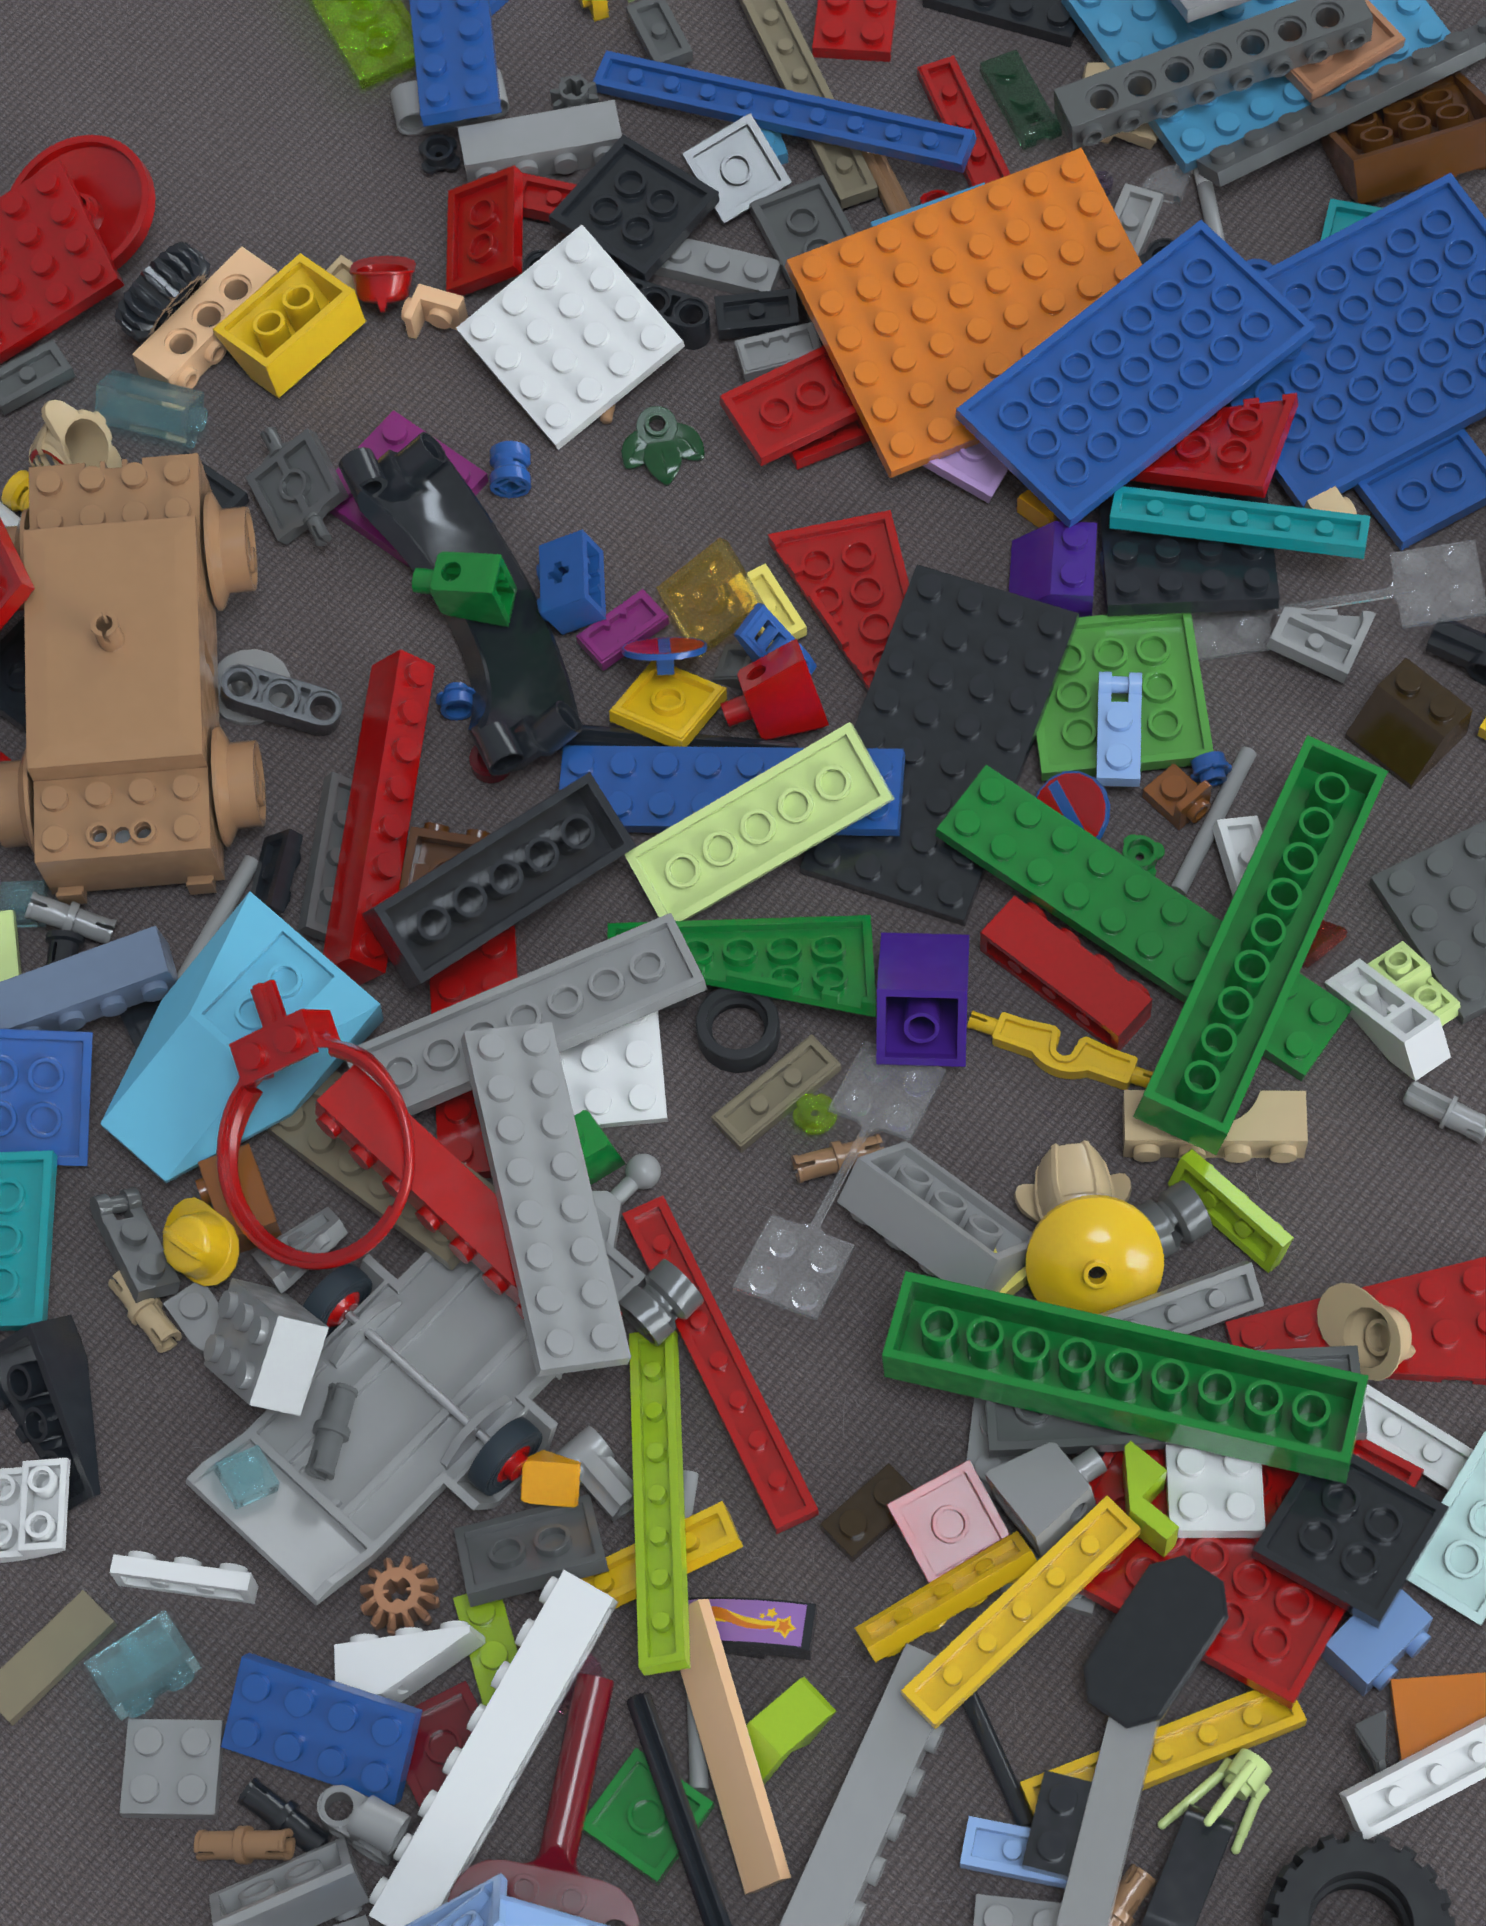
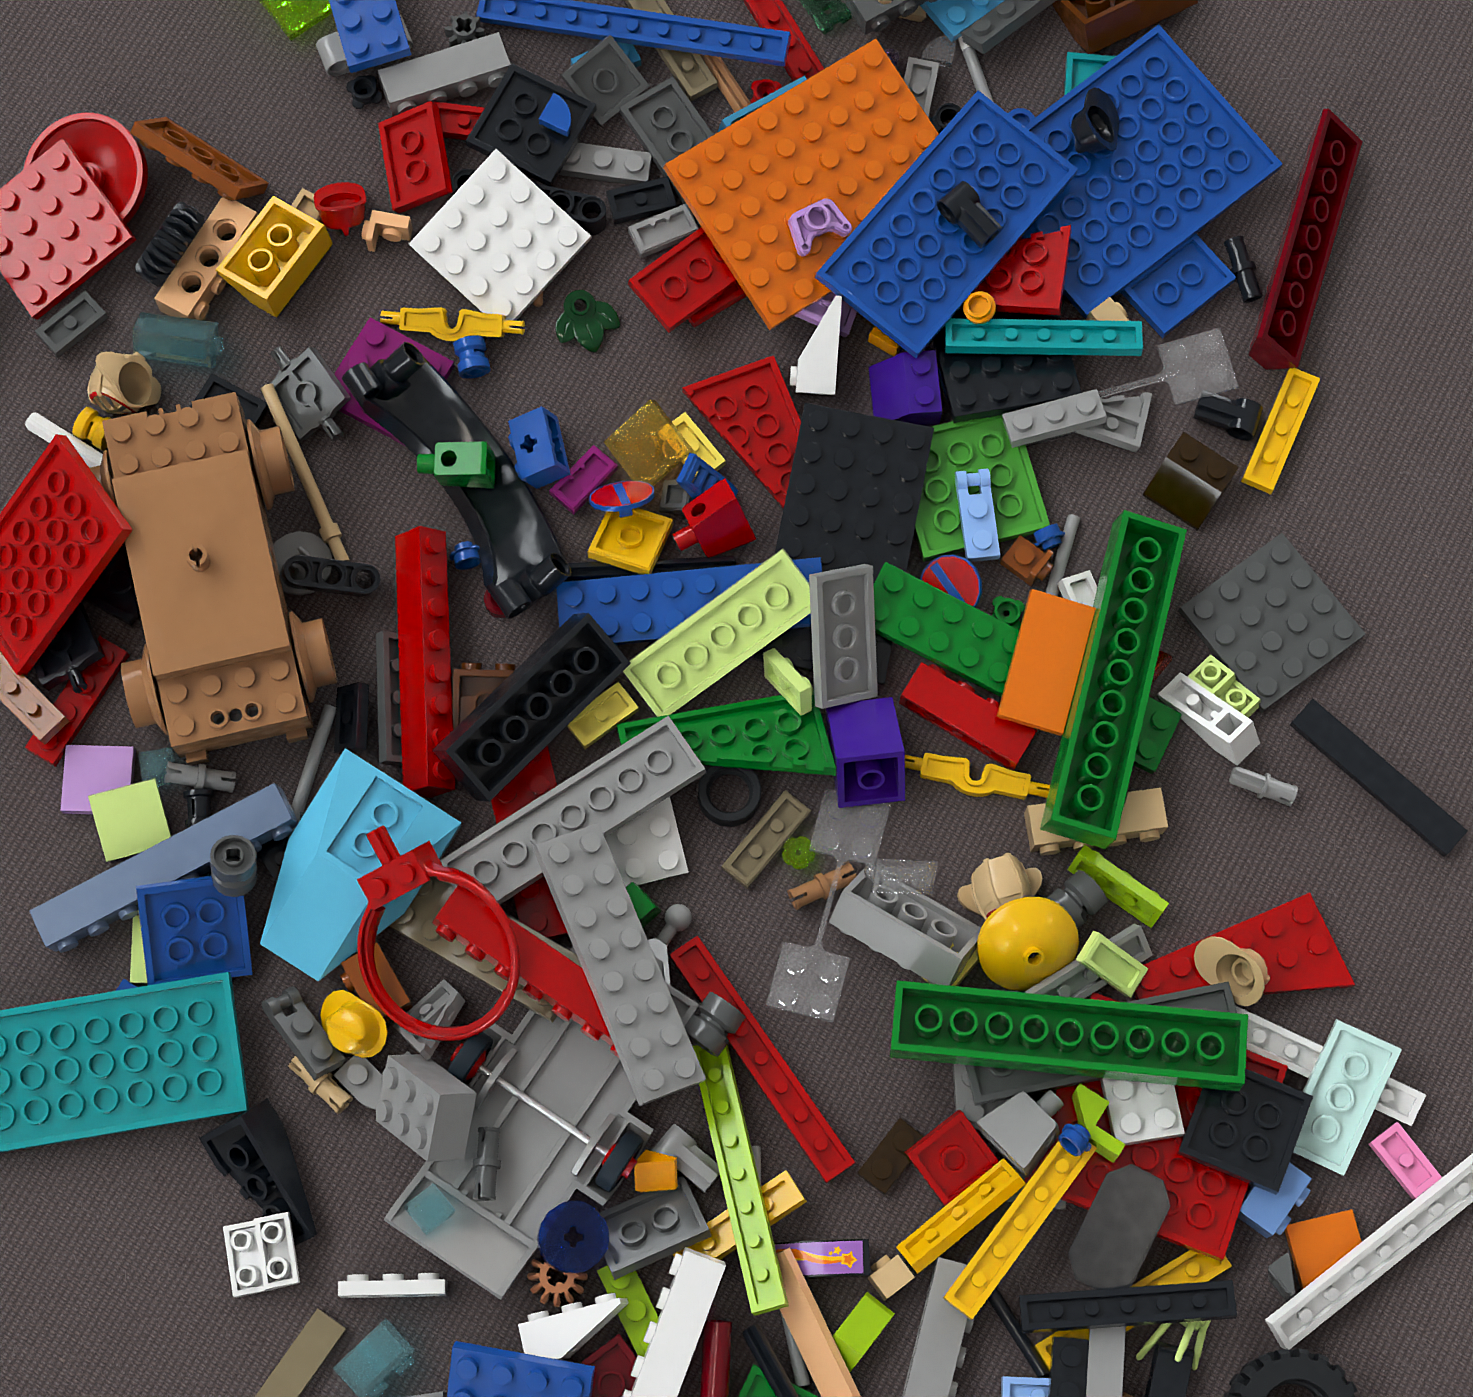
camera: 20 degrees left, 10 degrees up
none -> dark orange plate [130,117,269,201]
none -> dark grey wheel [210,835,257,897]
none -> tan bar [261,384,349,561]
none -> yellow piece [380,307,525,341]
none -> clear blue plate [537,1201,609,1274]
none -> blue tile [539,93,571,137]
none -> light yellow plate [567,681,639,749]
none -> yellowish green plate [763,648,814,716]
none -> lavender piece [788,198,852,256]
none -> white slope [790,296,842,395]
none -> light grey plate [809,564,878,709]
none -> clear hinge [864,858,938,895]
none -> tan plate [867,1254,915,1301]
none -> black piece [937,181,1002,248]
none -> light orange plate [963,291,996,324]
none -> orange tile [997,589,1096,736]
none -> light grey plate [1002,389,1107,448]
none -> black plate [1019,1280,1237,1334]
none -> blue plate [1058,1124,1091,1156]
none -> black piece [1071,87,1119,154]
none -> yellowish green tile [1076,931,1148,998]

